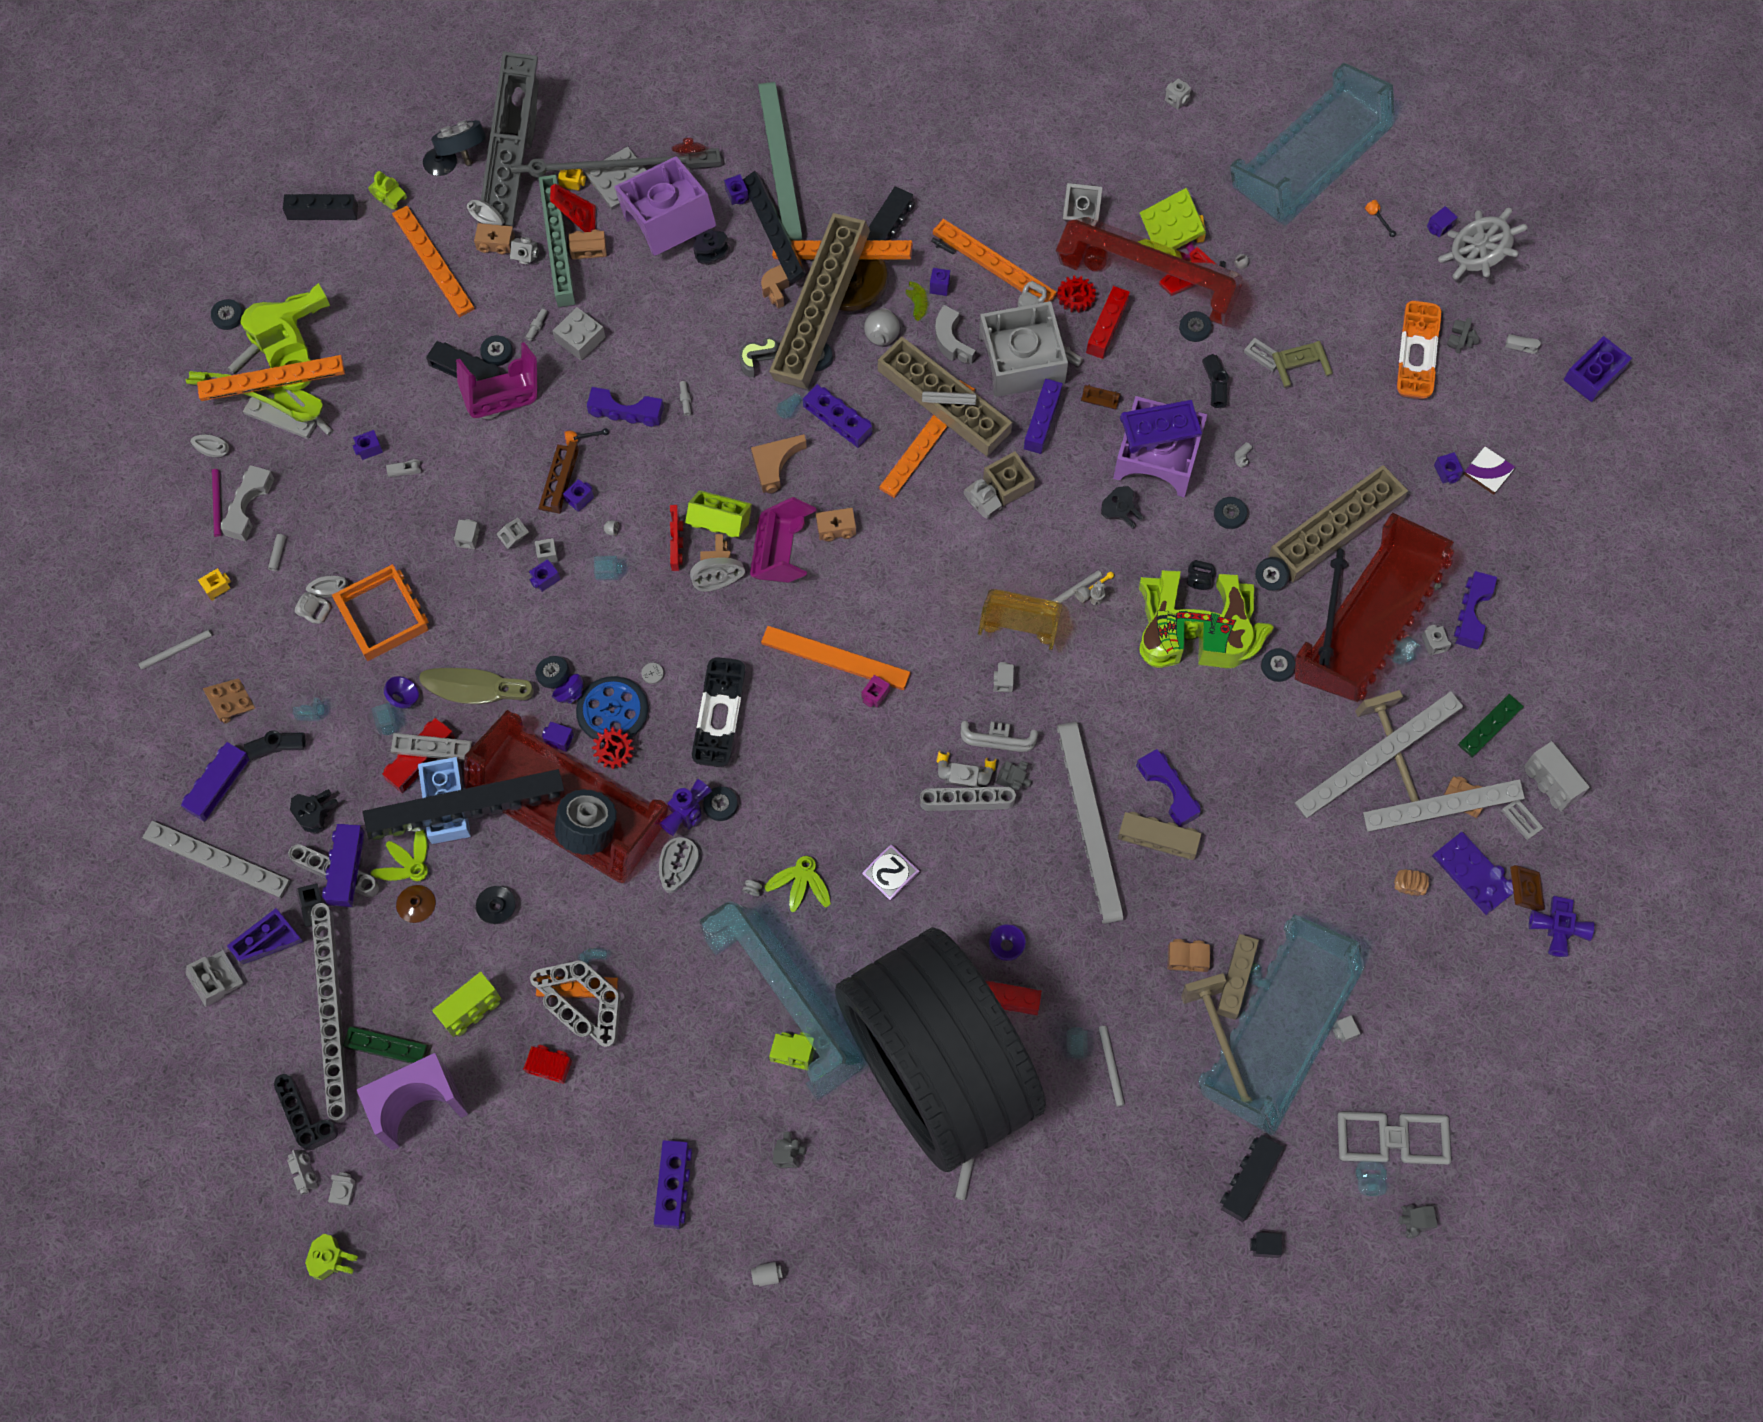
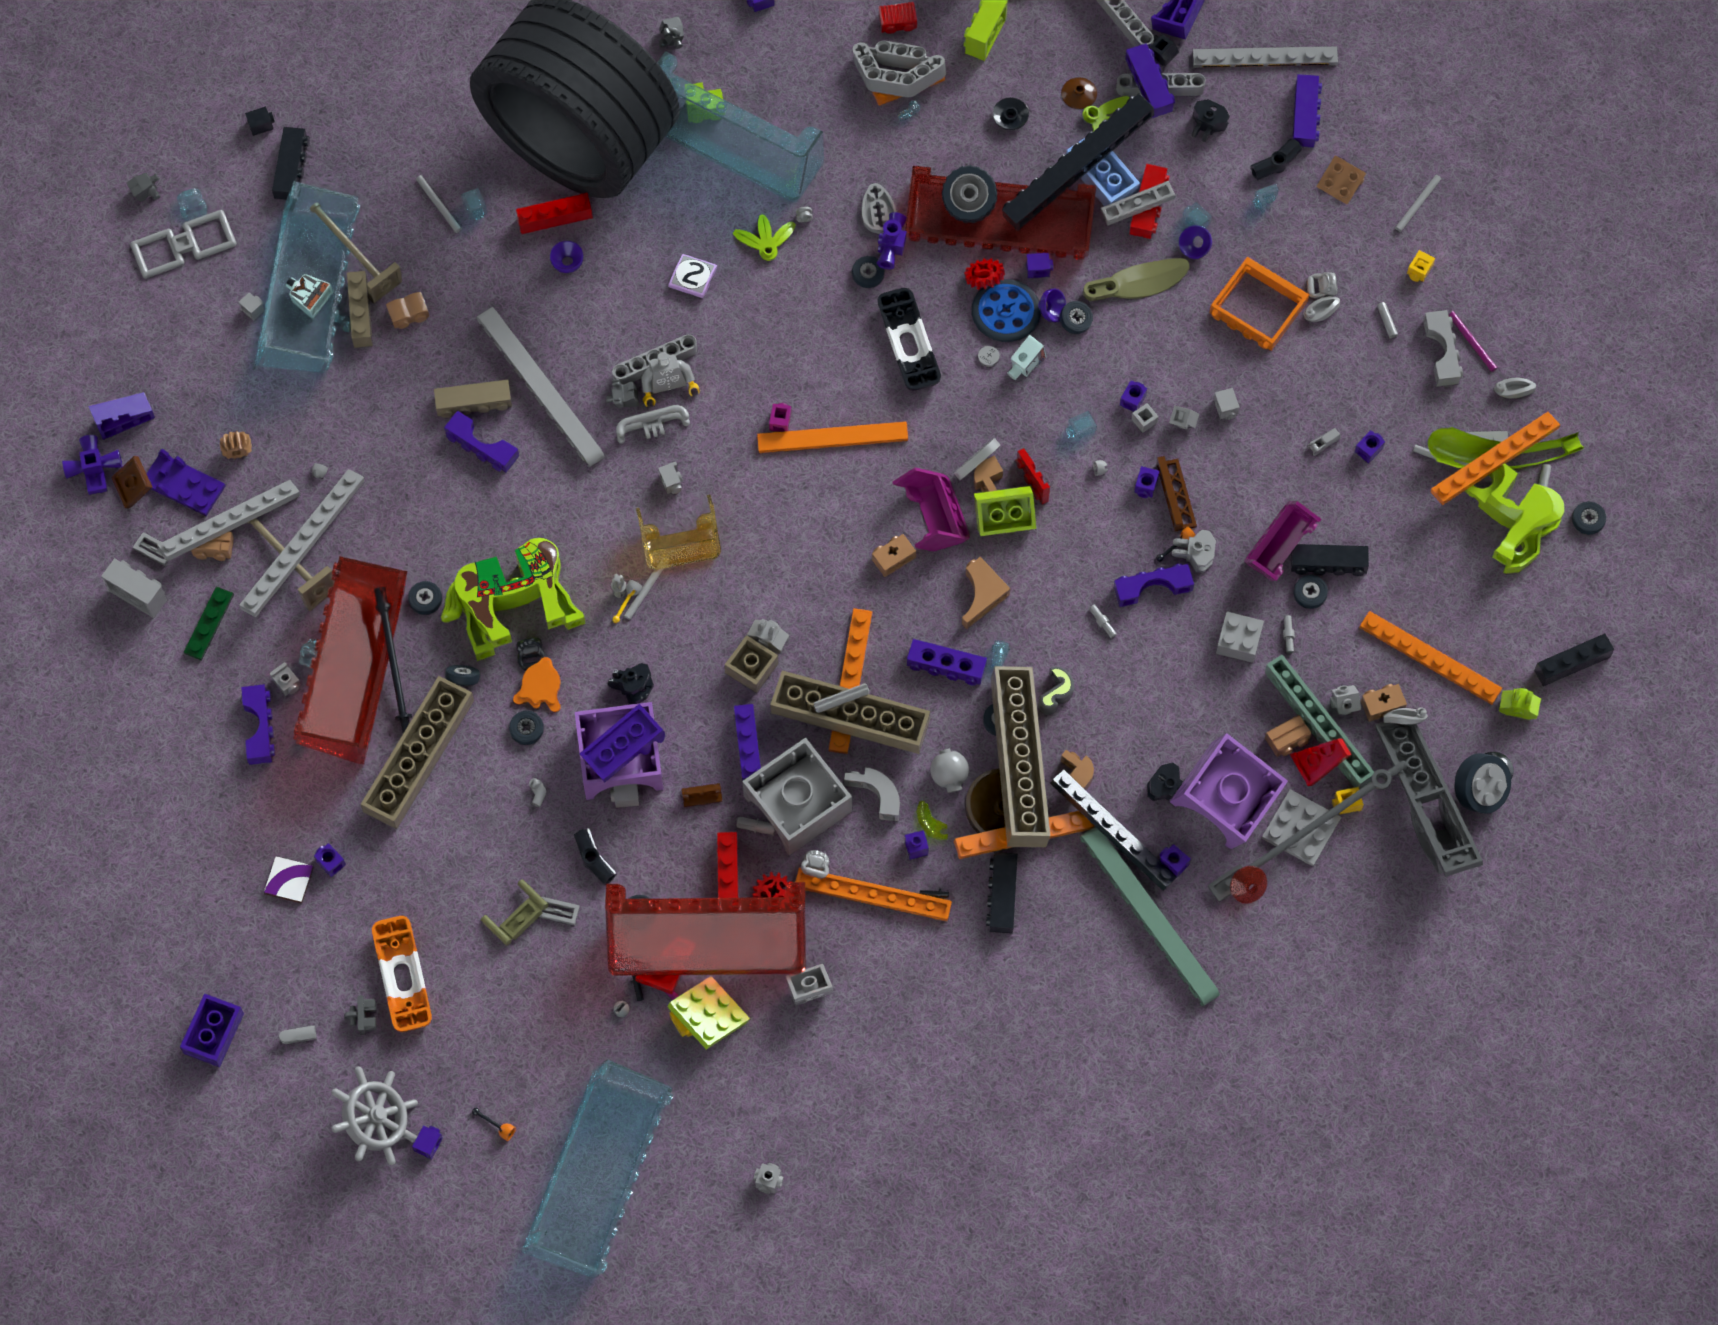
camera: 155 degrees right, 0 degrees up
none -> dark purple wedge [88,392,155,440]
none -> torso [286,274,334,319]
none -> light grey hinge [312,463,328,478]
none -> orange tile [513,657,561,712]
none -> light aqua torso [1007,335,1046,380]
none -> light grey hinge [1172,530,1216,573]

